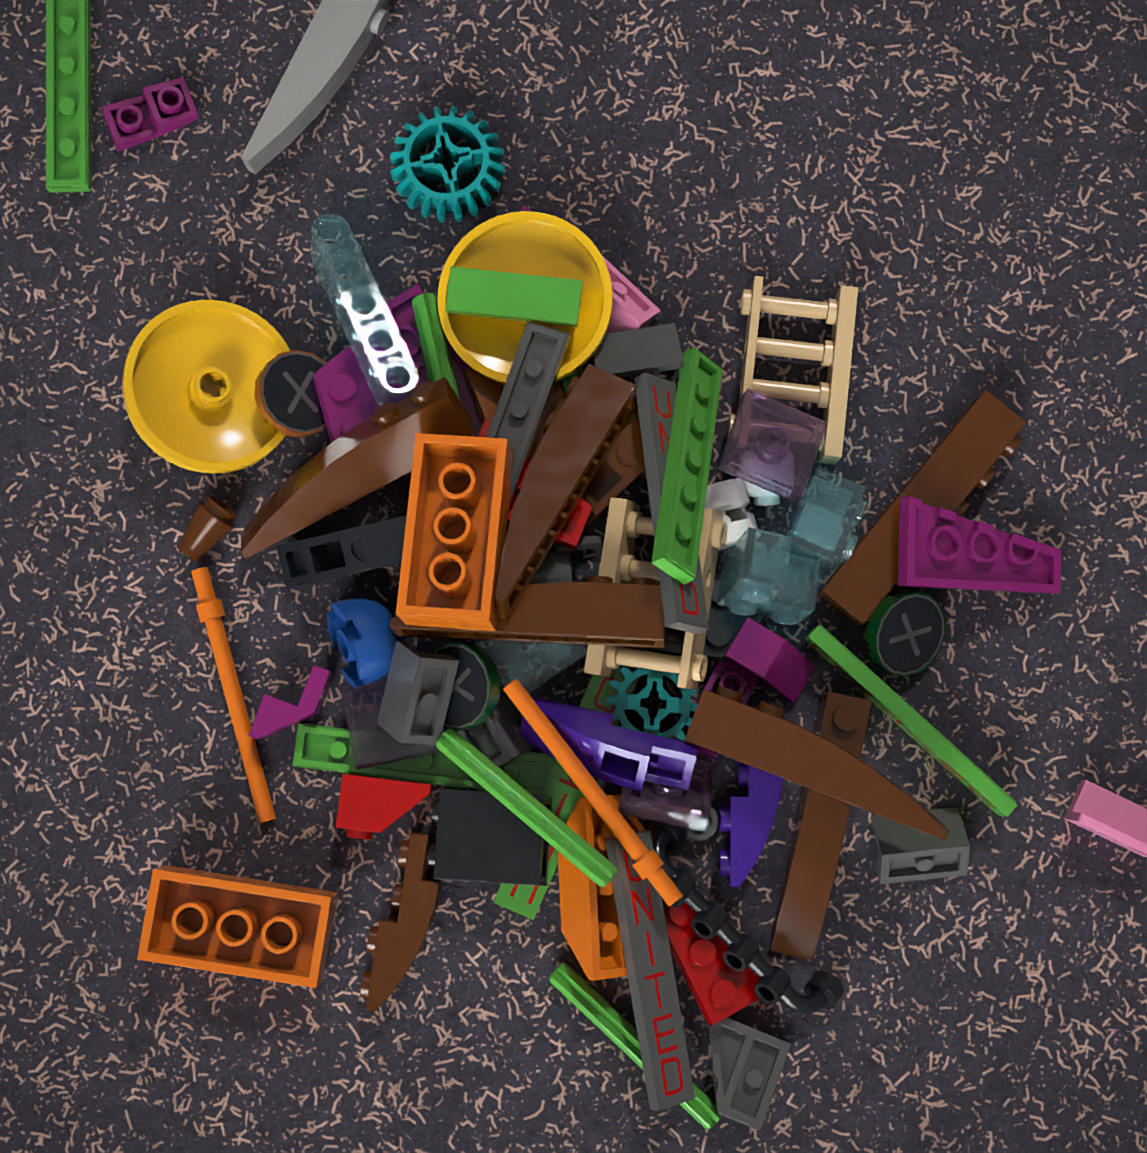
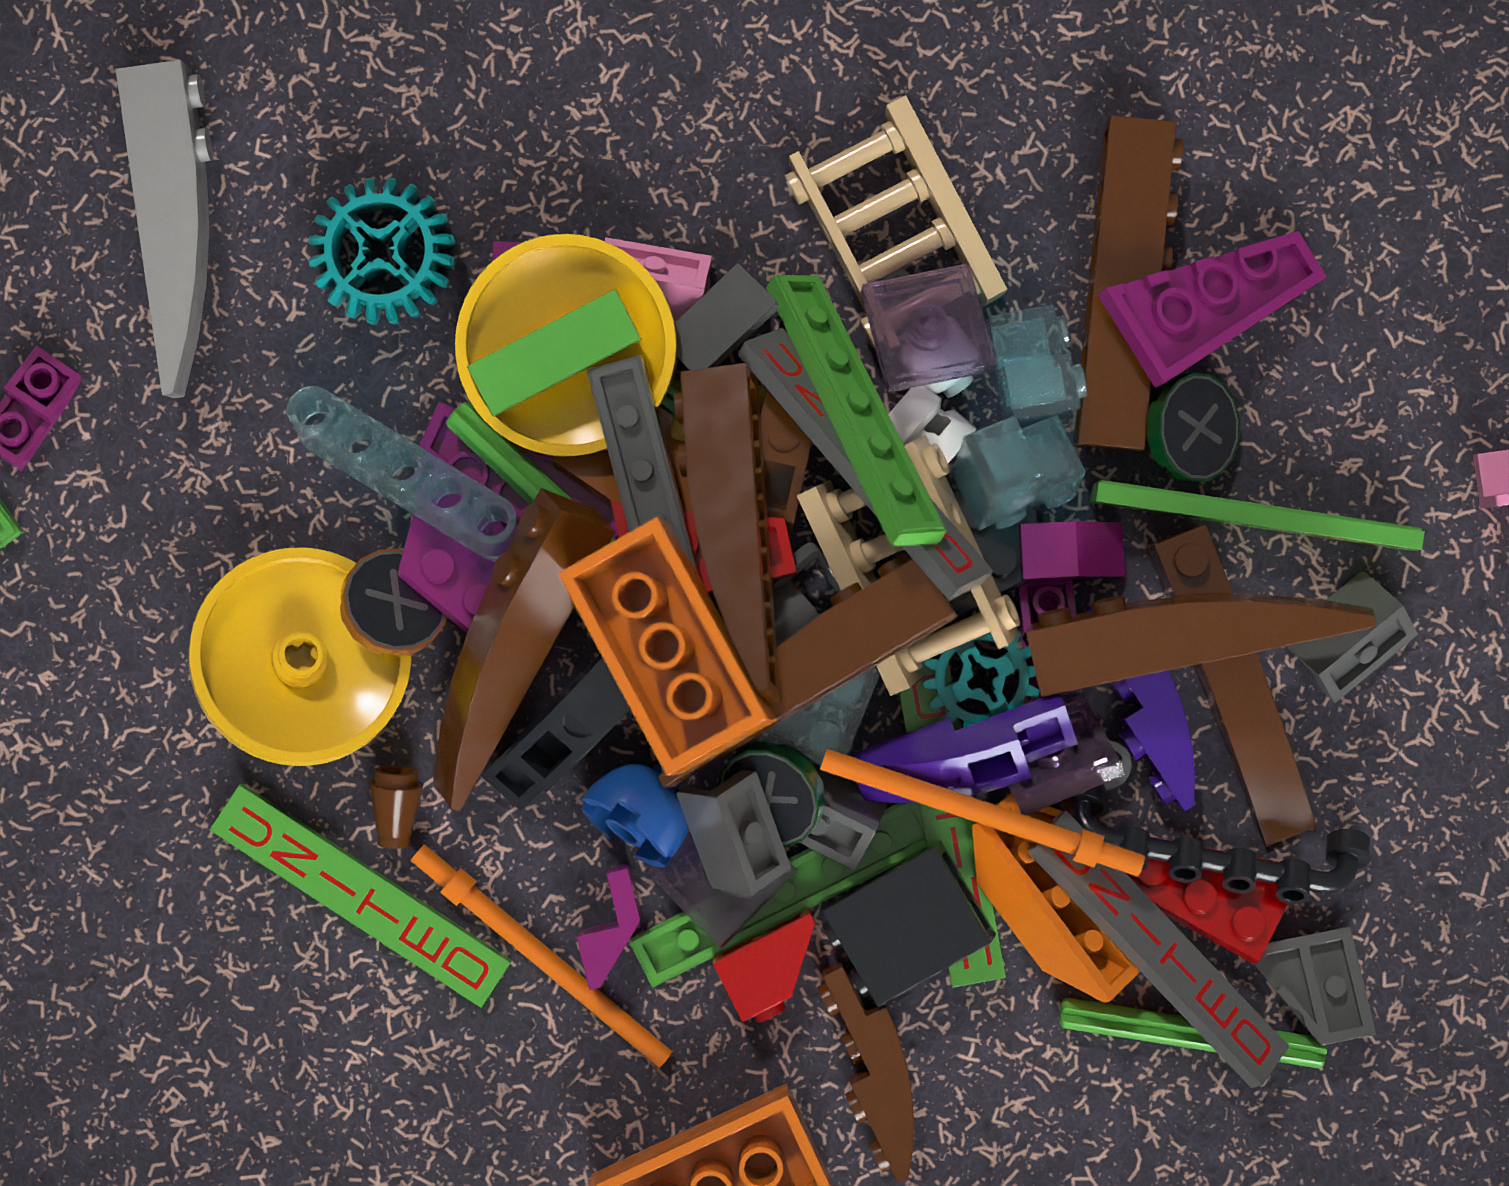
camera: 35 degrees left, 5 degrees up
bright green axle [436,729,618,887] -> none
none -> bright green tile [210,784,512,1008]

